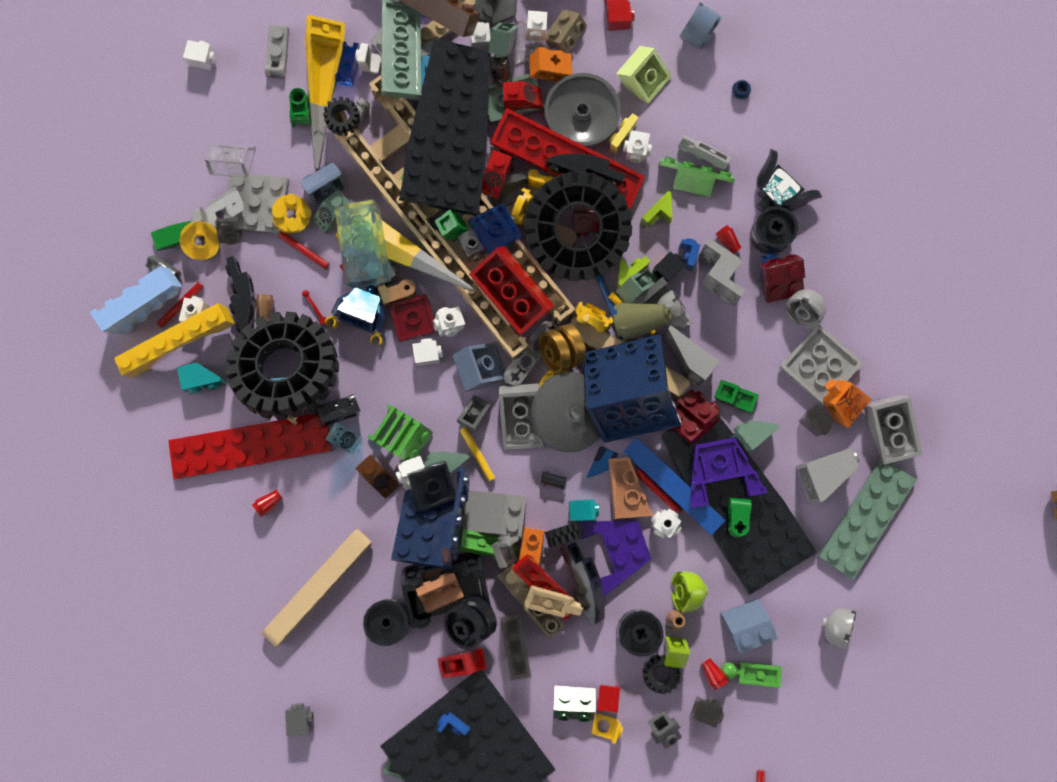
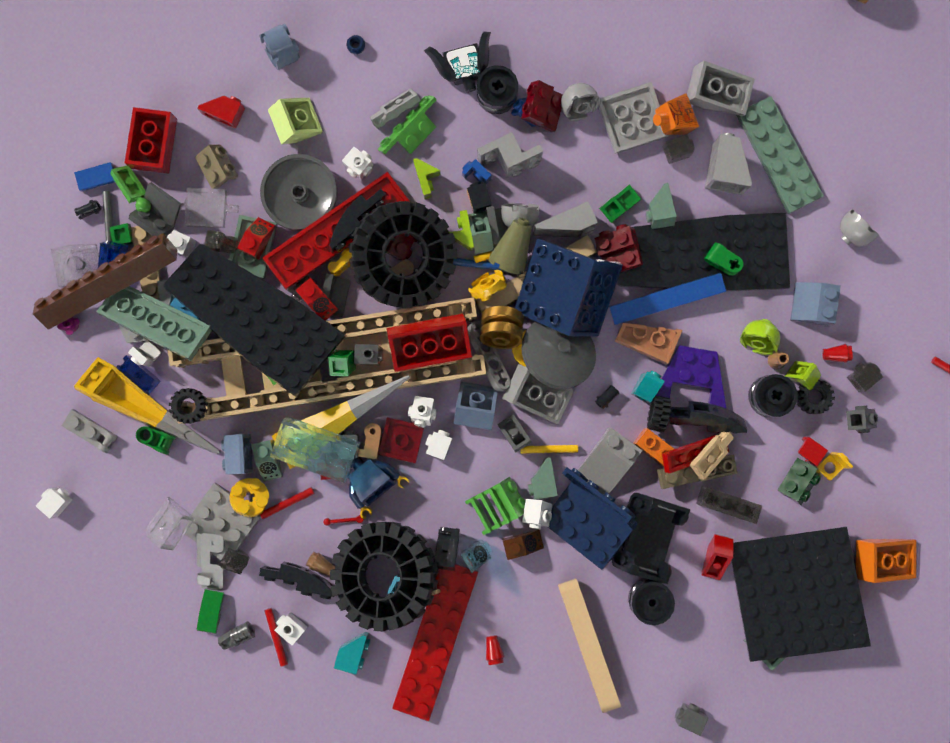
camera: 55 degrees left, 5 degrees up
light blue wedge [89,266,183,334] -> none
yellow arch [114,303,235,378] -> none
yellow plate [180,221,220,260] -> none
light grey pin [356,98,370,125] -> none
black plate [407,460,456,513] -> none
nougat bracket [416,573,464,613] -> none
blue bracket [437,713,470,736] -> none
black wheel [444,596,497,651] -> none
bright green plate [459,529,518,558] -> none
clear blue plate [468,203,523,255] -> none
sand green slope [488,22,519,58] -> none
light grey bracket [492,534,519,568] -> none
yellow plate [509,188,533,227] -> none
white brick [525,10,547,42] -> none
orange brick [529,47,573,82] -> none
clear blue sticker [587,446,618,478] -> none
light yellow plate [609,113,639,154] -> none
red bar [636,468,683,514] -> none
white brick [651,509,681,539] -> none
dark purple wing [689,437,768,509] -> none
red cone [715,224,742,254] -> none
bright green plate [721,661,782,688] -> none

